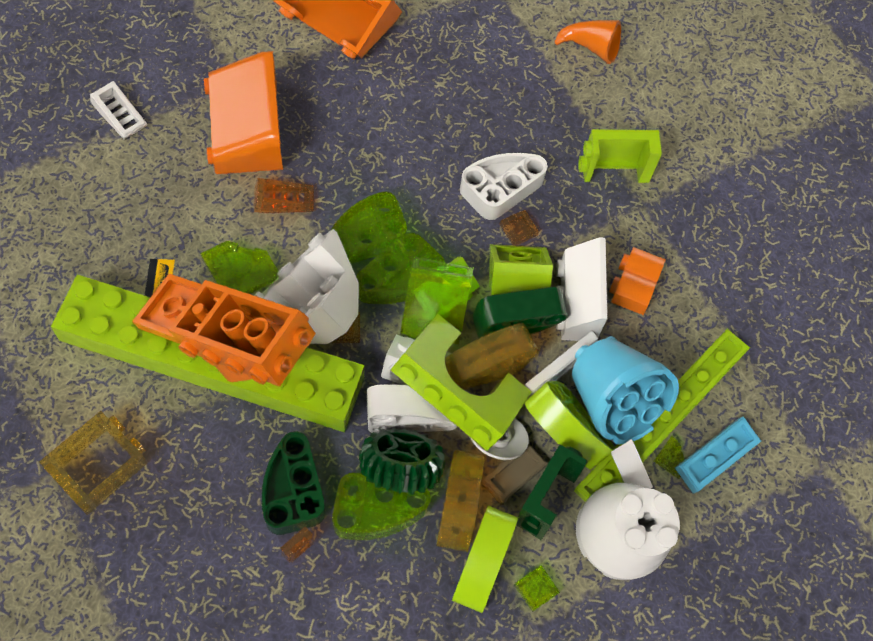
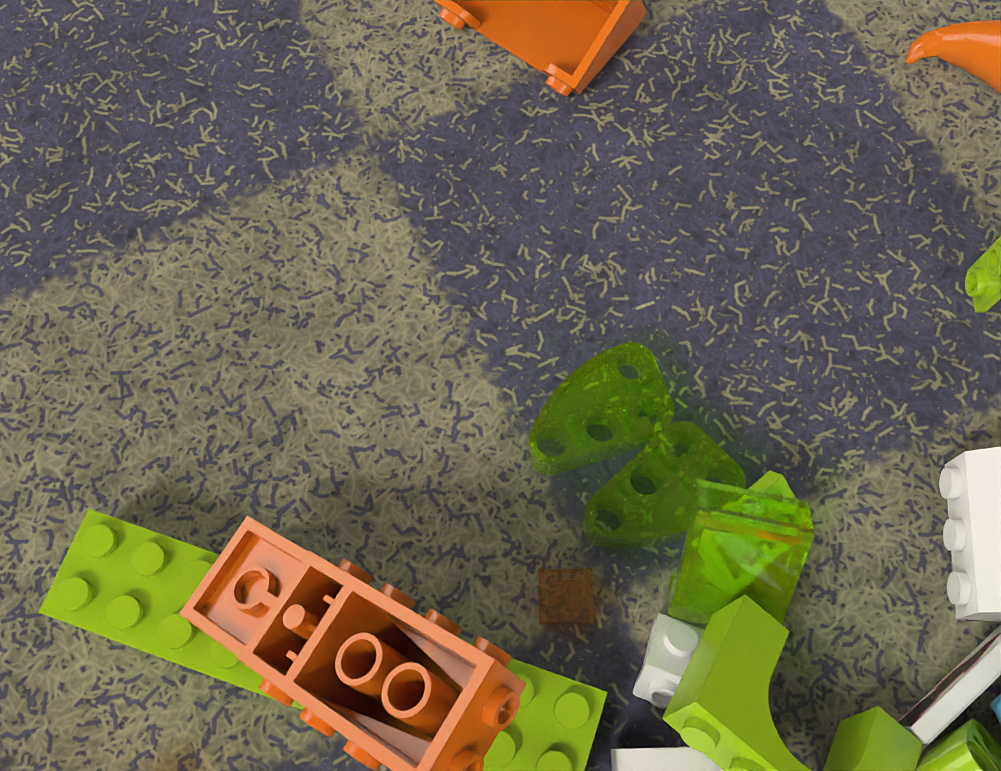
camera: 10 degrees right, 5 degrees up
white slope [90,81,147,140] -> none
sticker [144,259,175,297] -> none
clear neon green plate [200,241,279,294] -> none
orange windscreen [204,51,283,174] -> none
clear orange slope [254,178,314,213] -> none
white brick [254,229,359,344] -> none
clear yellow beam [445,323,539,390] -> none
white beam [460,153,548,220] -> none
dark green beam [472,287,568,345] -> none
lime slope [489,244,553,295] -> none
clear orange tile [500,210,539,246] -> none

